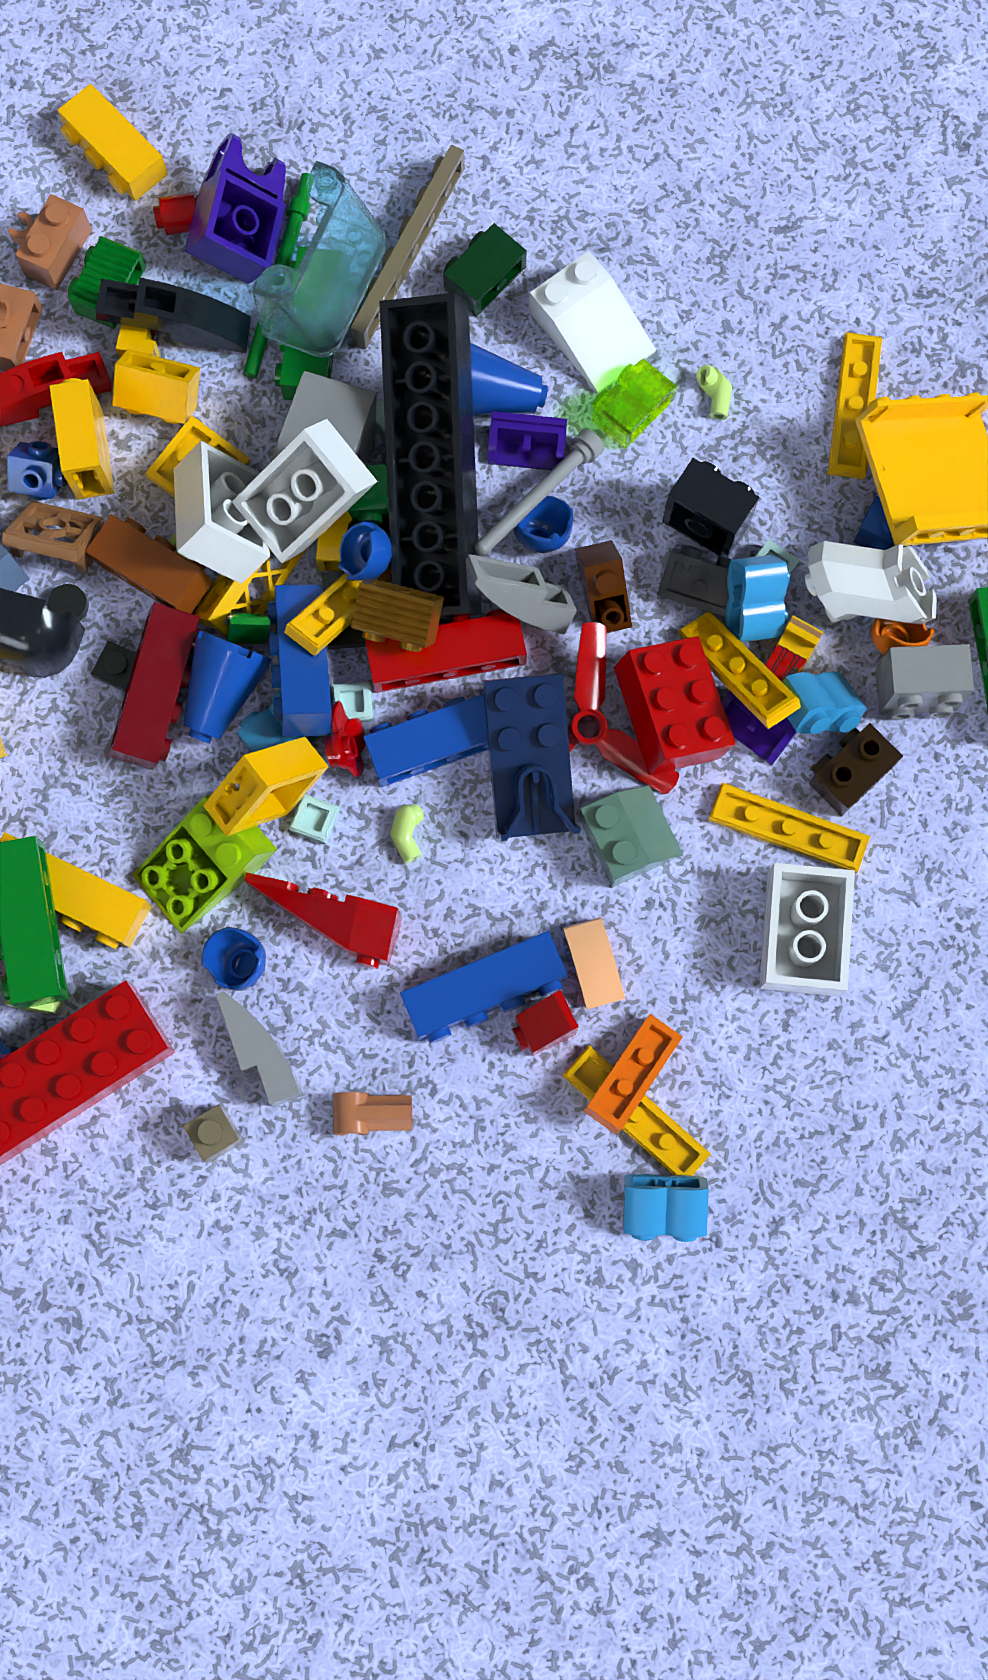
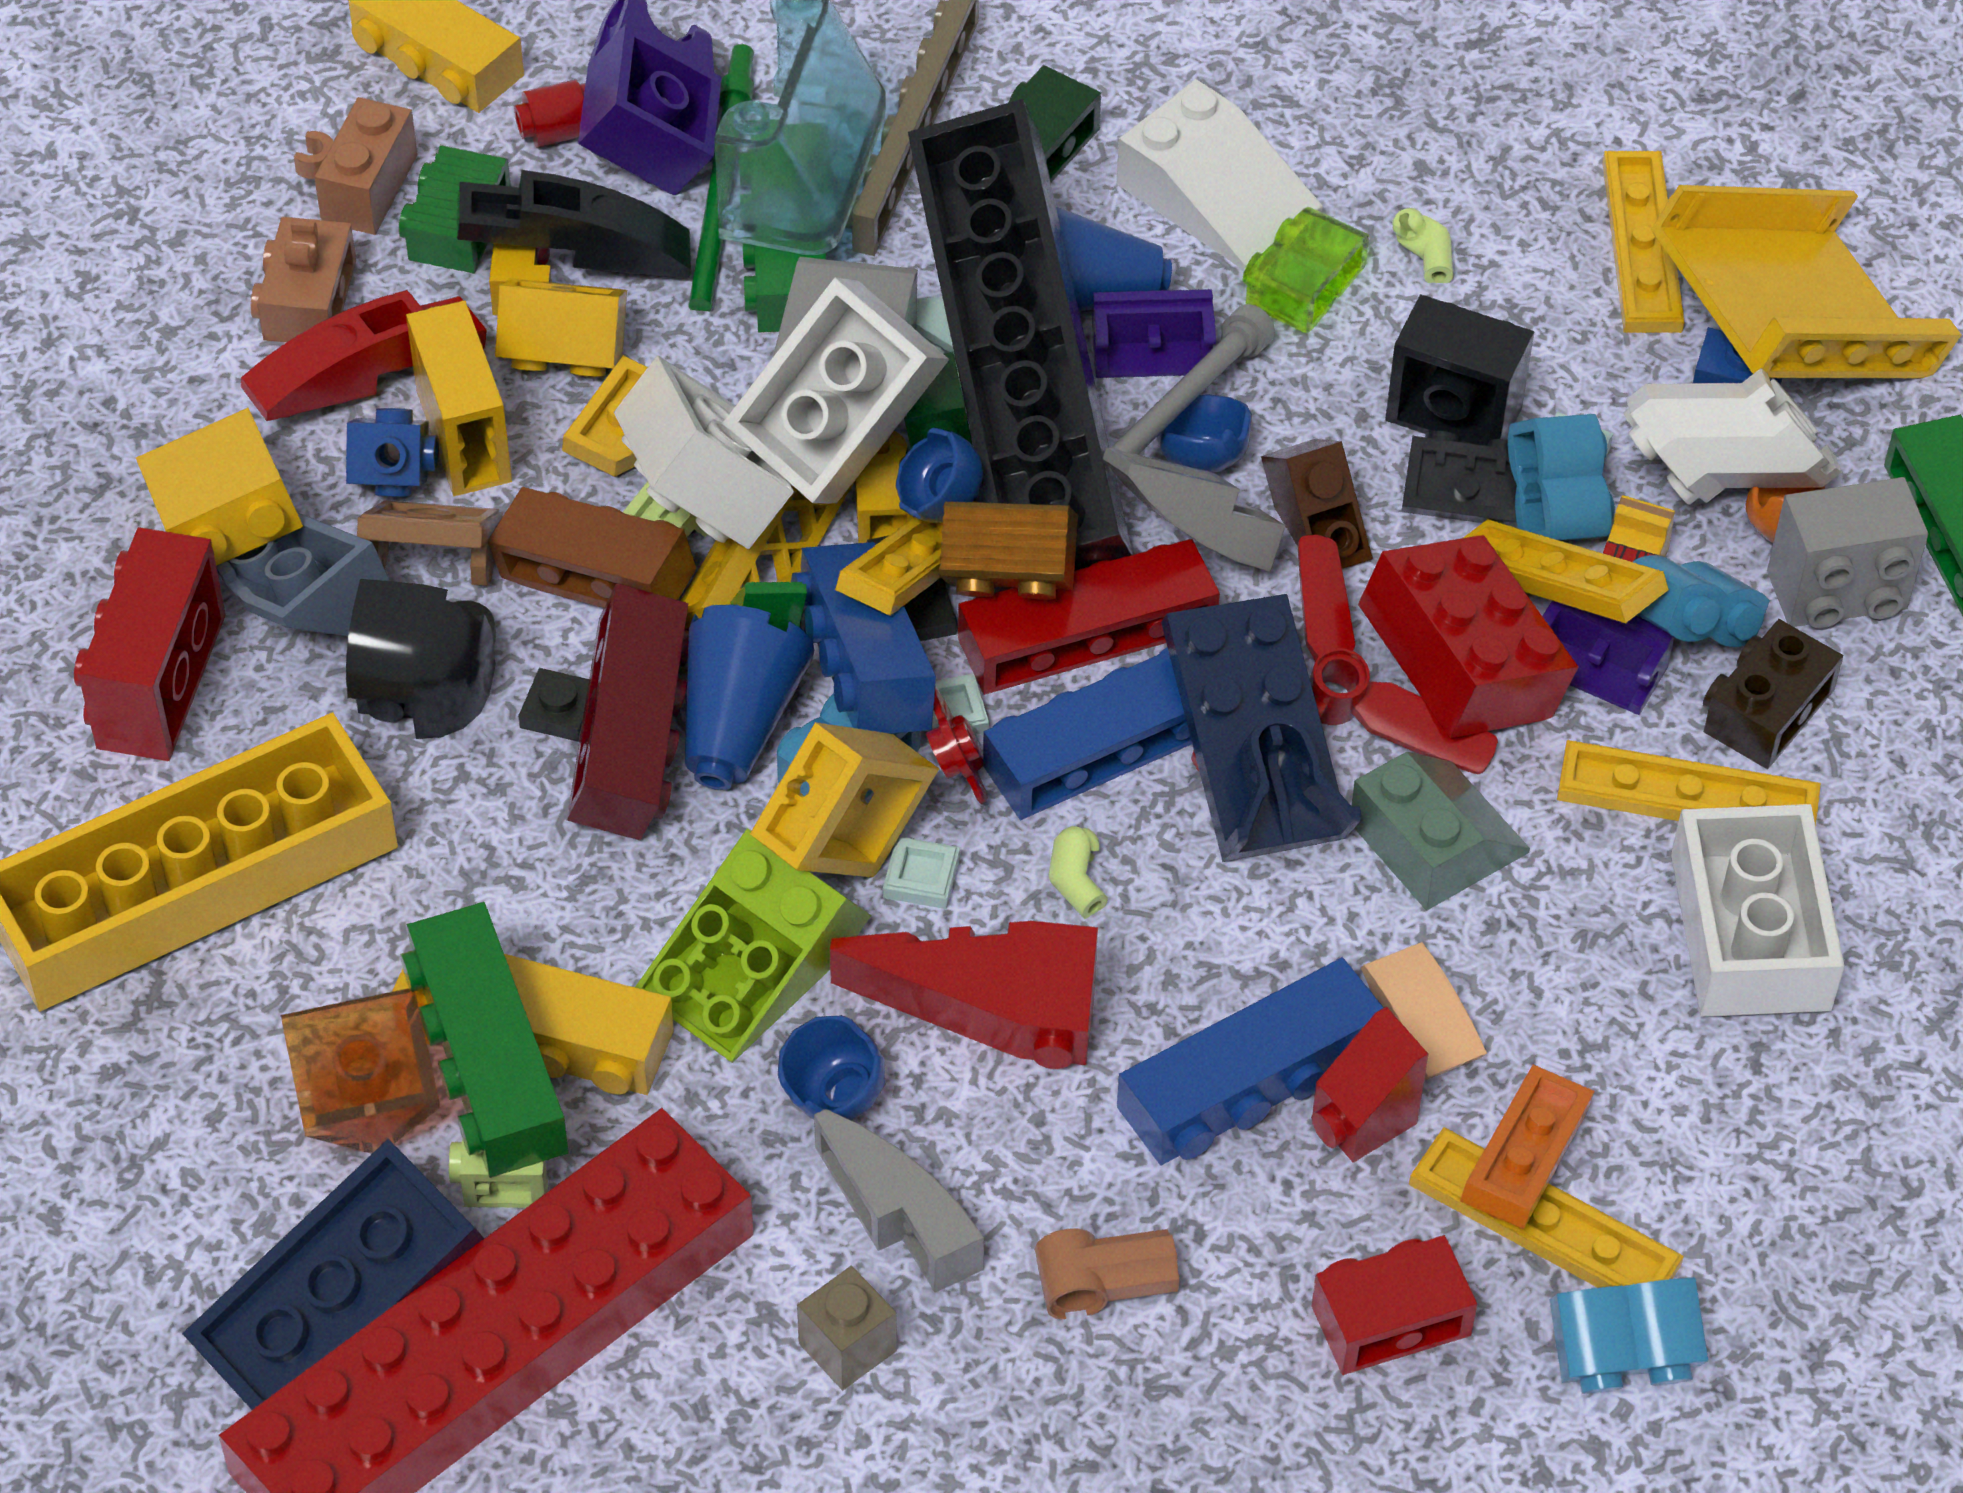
camera: 10 degrees left, 25 degrees down
none -> red brick [1311,1235,1477,1375]

